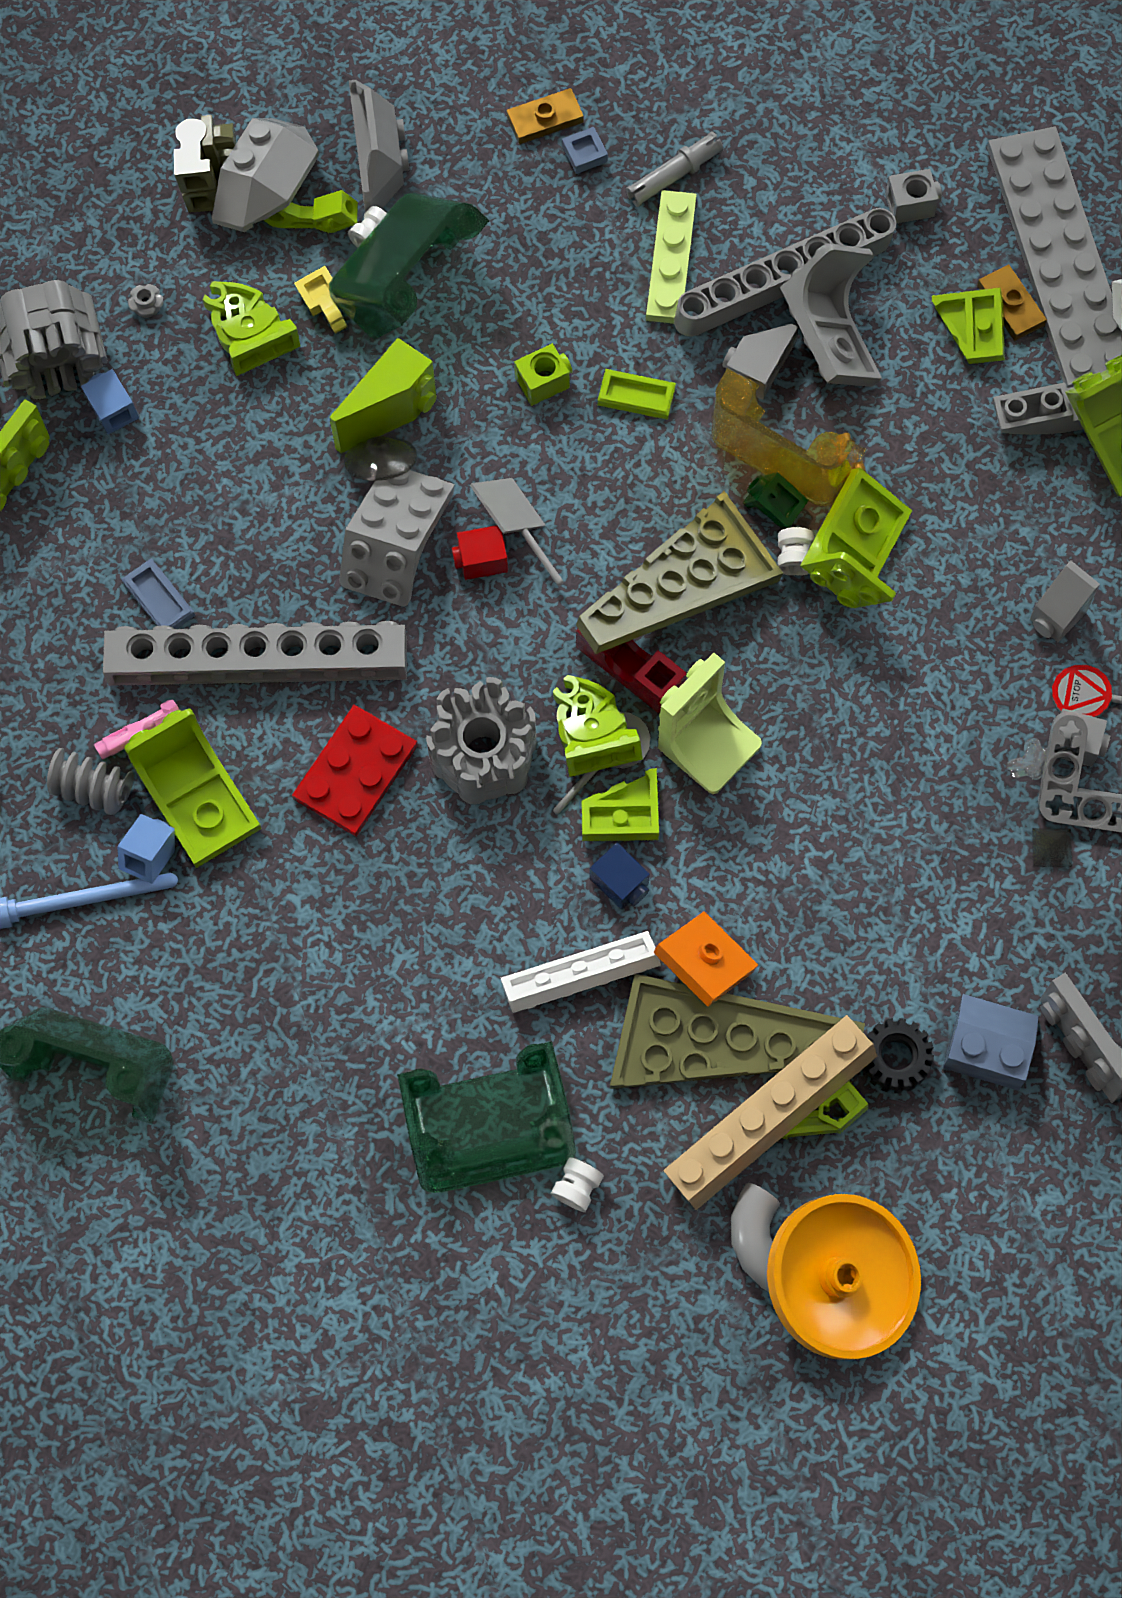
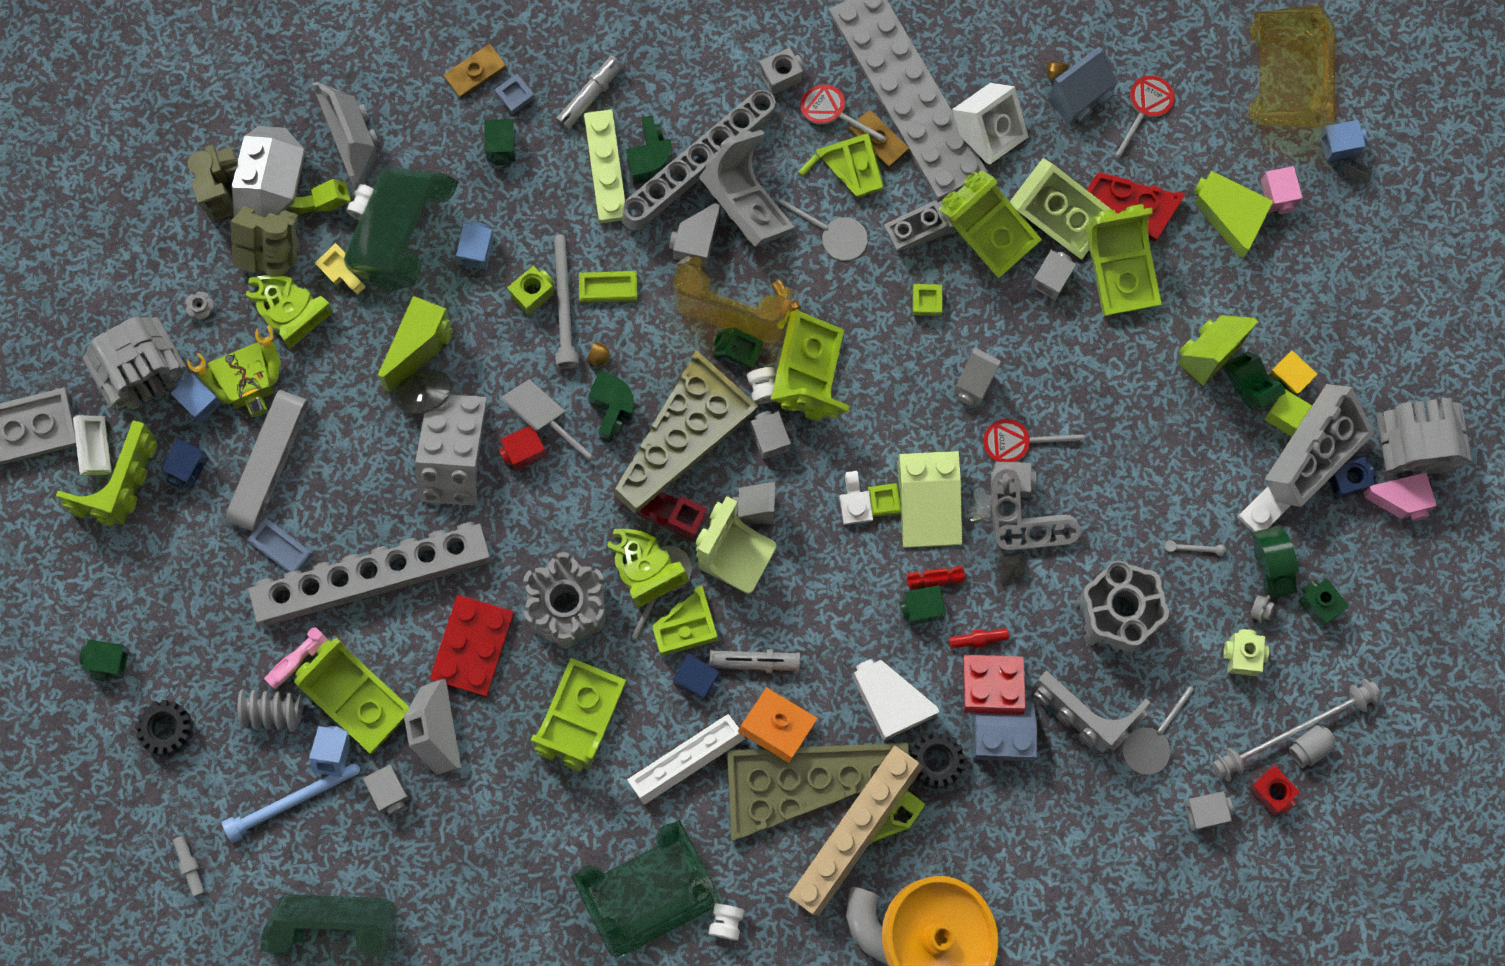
camera: 20 degrees left, 5 degrees up
none -> dark blue brick [161,438,209,489]
none -> lime torso [187,325,281,417]
none -> light grey beam [226,390,309,532]
none -> olive hips [230,206,299,276]
none -> light grey brick [363,764,409,815]
none -> light grey slope [404,679,461,775]
none -> medium blue brick [456,222,494,270]
none -> dark green brick [484,119,516,165]
none -> lime bracket [530,658,626,772]
none -> light grey piece [554,234,579,369]
none -> pearl gold hinge [586,341,610,366]
none -> dark green brick [588,370,635,442]
none -> dark green brick [626,115,672,185]
none -> light grey pin [710,649,800,673]
none -> light grey slope [733,482,775,524]
none -> light grey brick [751,411,791,460]
none -> light grey piece [778,200,868,261]
none -> lime piece [798,154,820,177]
none -> piece [800,84,885,141]
none -> white plate [839,471,873,525]
none -> white slope [853,659,939,741]
none -> lime tile [867,483,901,517]
none -> yellowish green slope [897,451,962,548]
none -> dark green brick [899,585,946,626]
none -> red axle [906,566,965,590]
none -> lime plate [912,284,942,316]
none -> red bar [948,628,1009,649]
none -> plate [963,655,1025,714]

